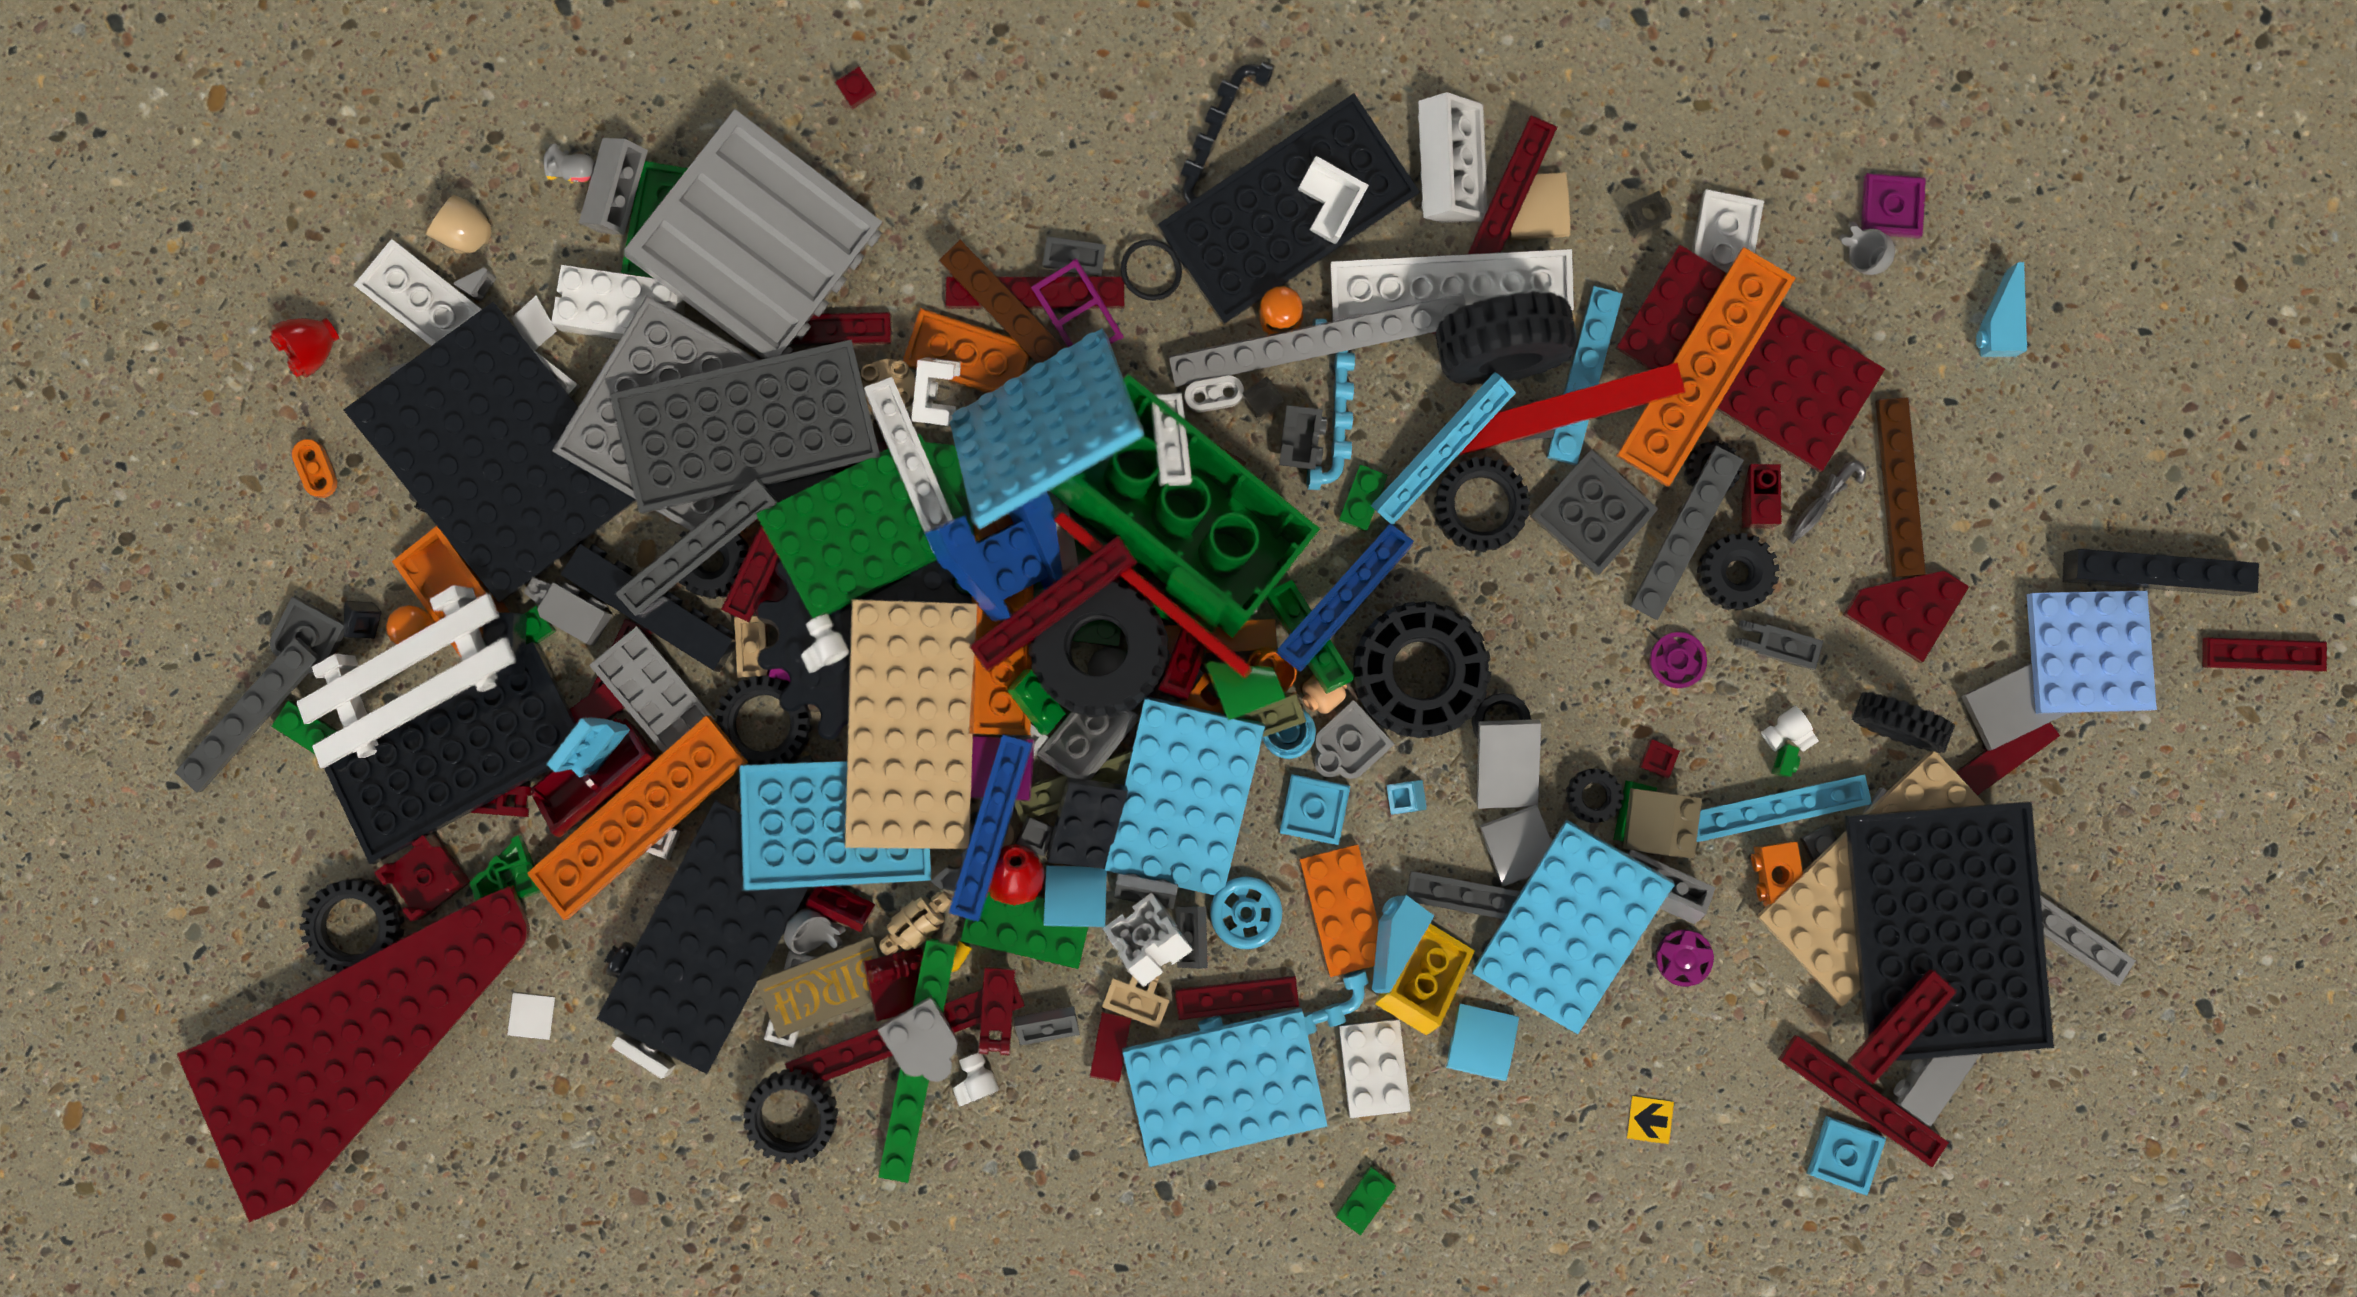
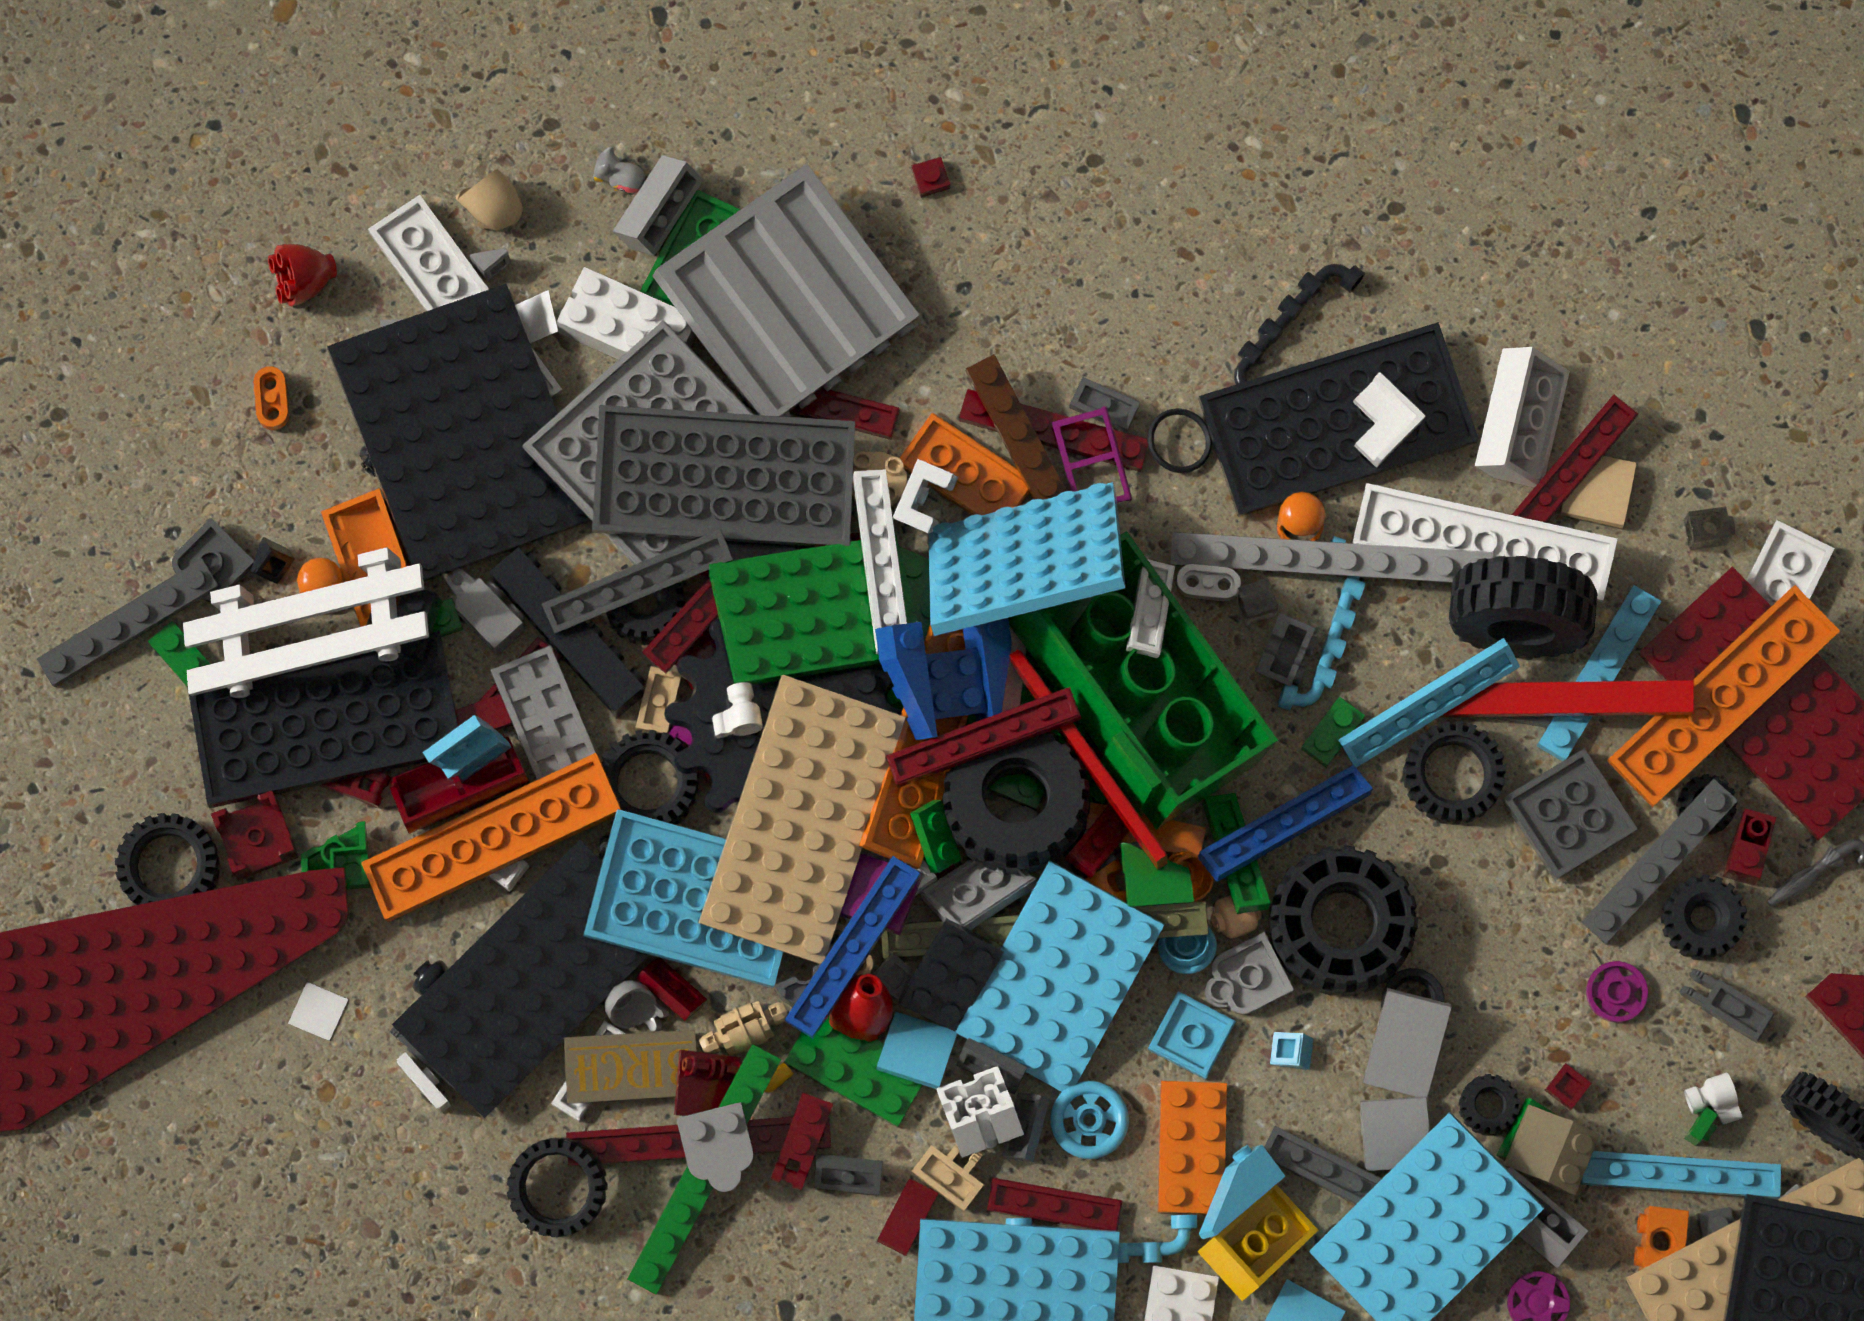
camera: 20 degrees right, 10 degrees down
white piece [953,1052,999,1107] -> none

